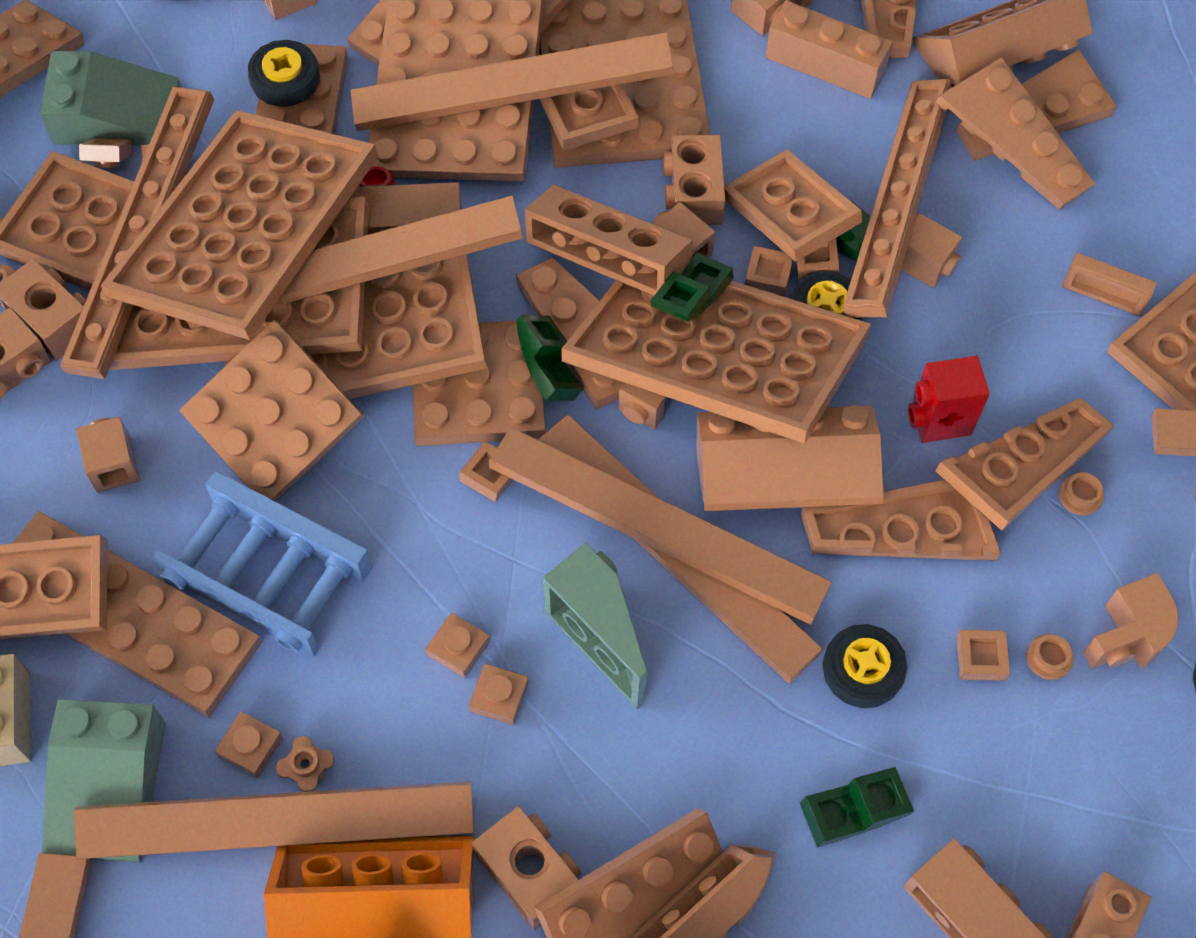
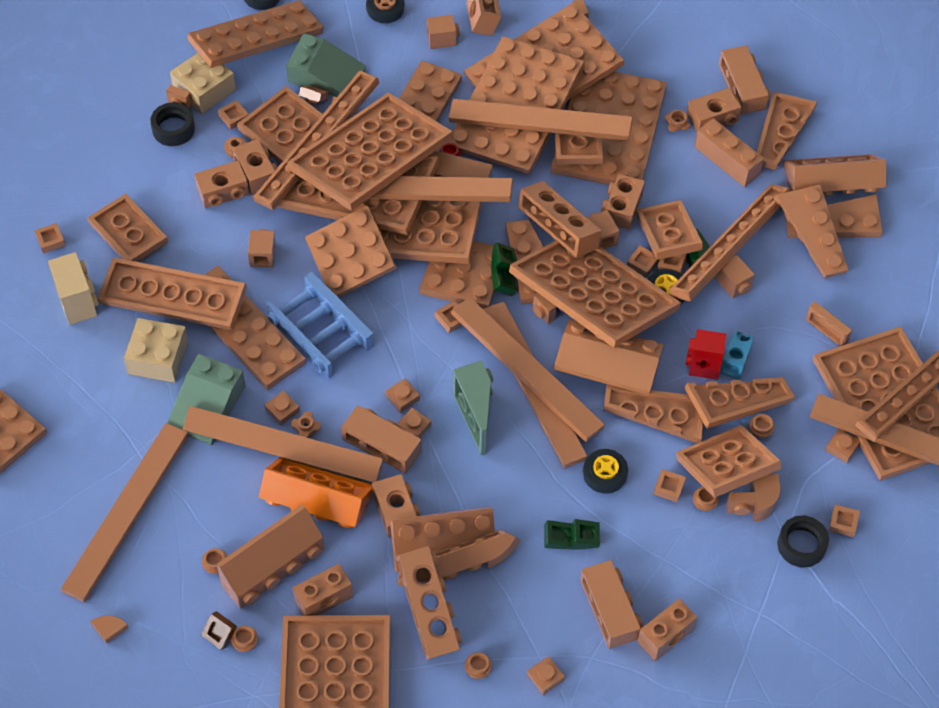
camera: 20 degrees right, 5 degrees down
black wheel [248,40,320,107] -> none
dark green slope [650,253,734,322] -> none
none -> nougat brick [341,405,422,474]
none -> nougat plate [665,110,690,132]
none -> nougat plate [676,425,782,498]
none -> dark azure leg [719,331,754,380]

